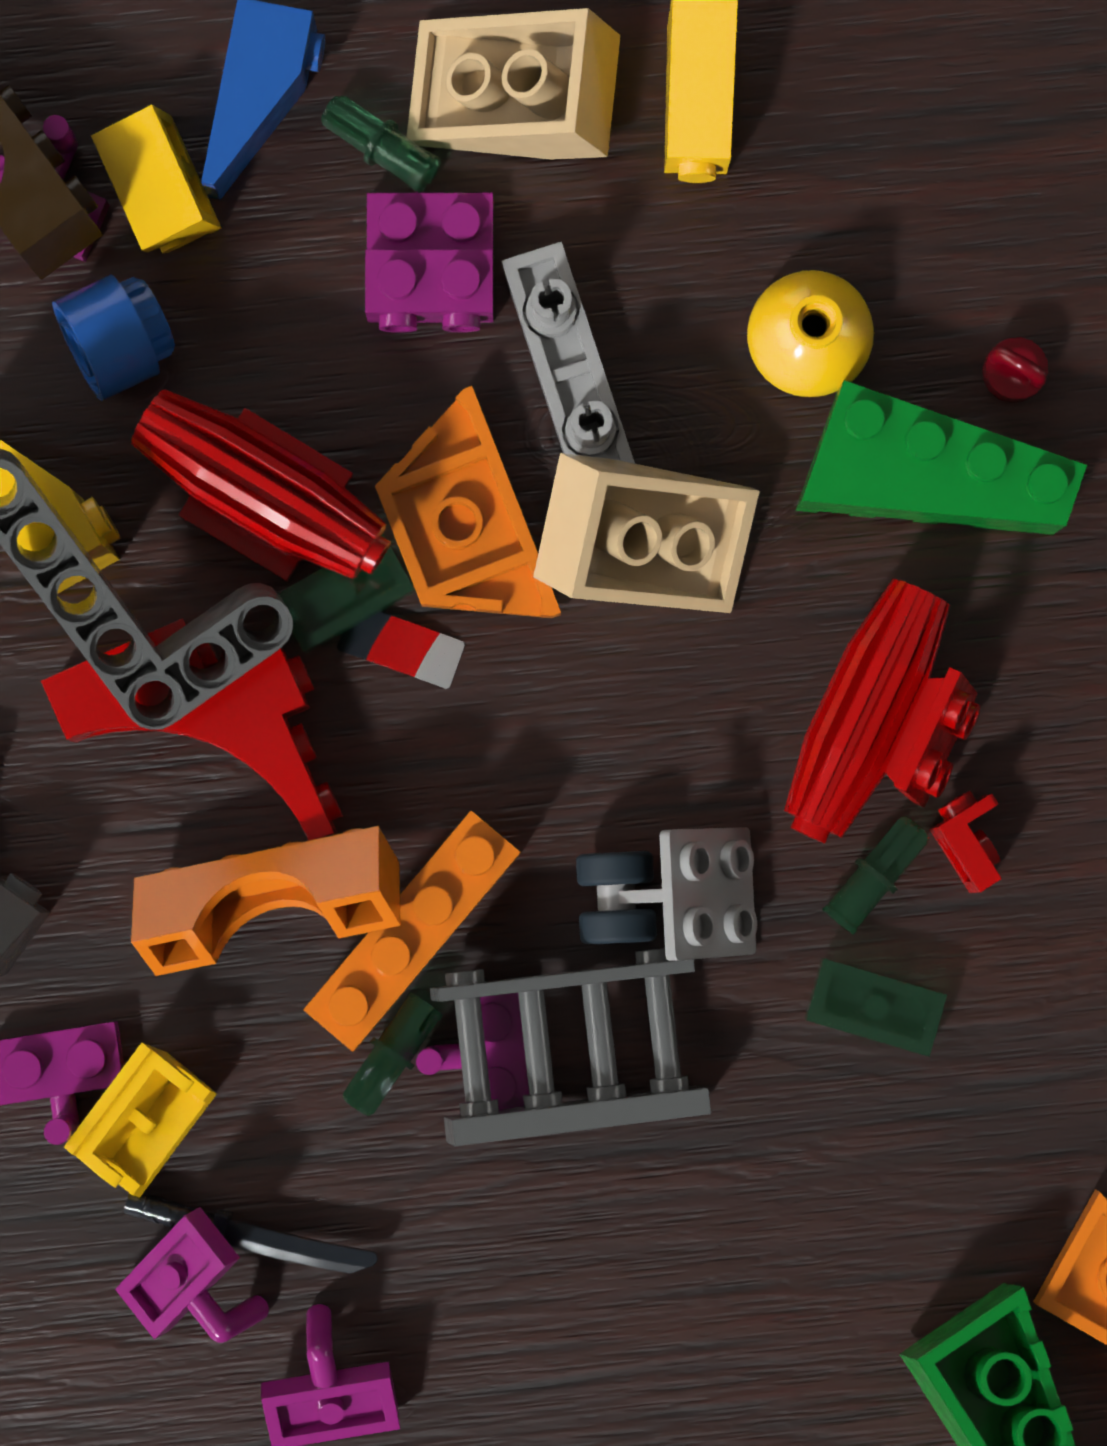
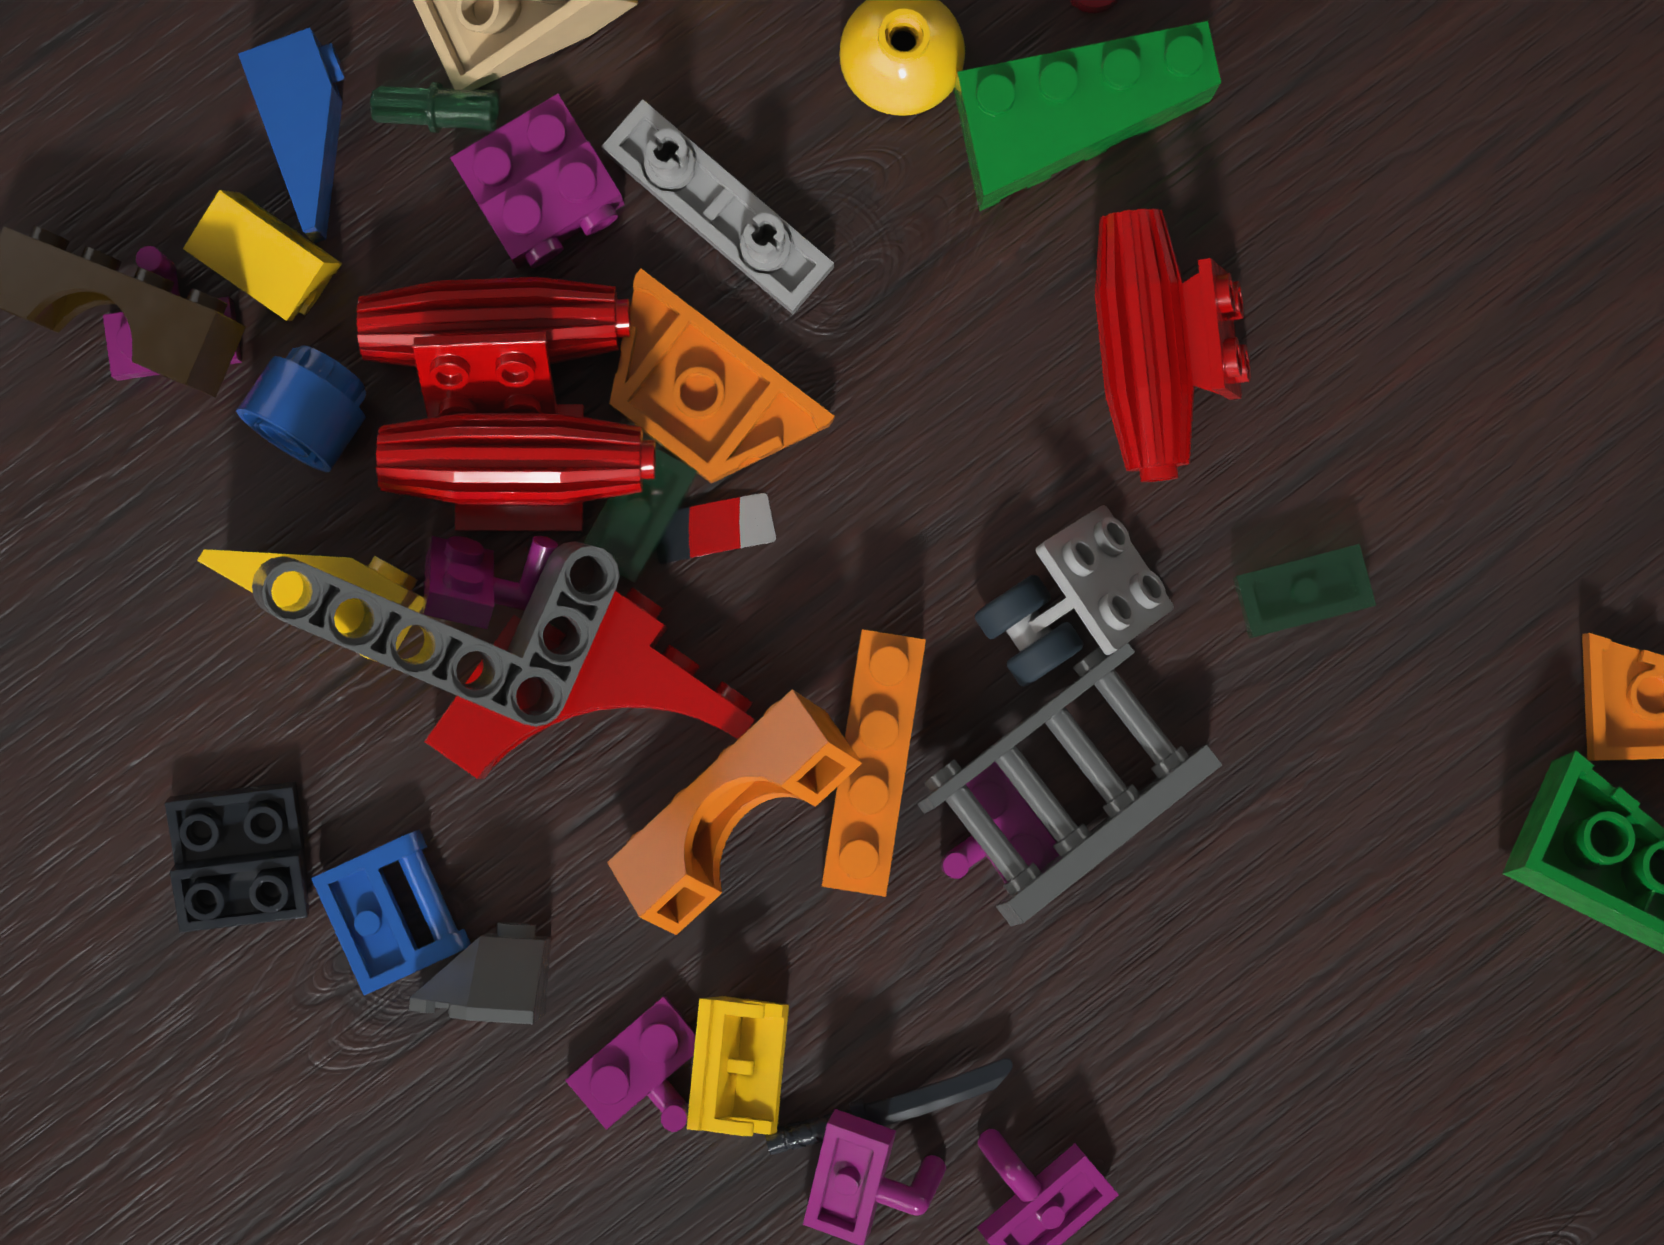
camera: 30 degrees left, 0 degrees up
clear green axle [342,992,444,1116] -> none
tan slope [533,453,760,613] -> none
clear green axle [822,816,930,935] -> none
red bracket [929,790,1002,893] -> none
none -> red plate [357,277,631,418]
none -> magenta plate [423,536,558,629]

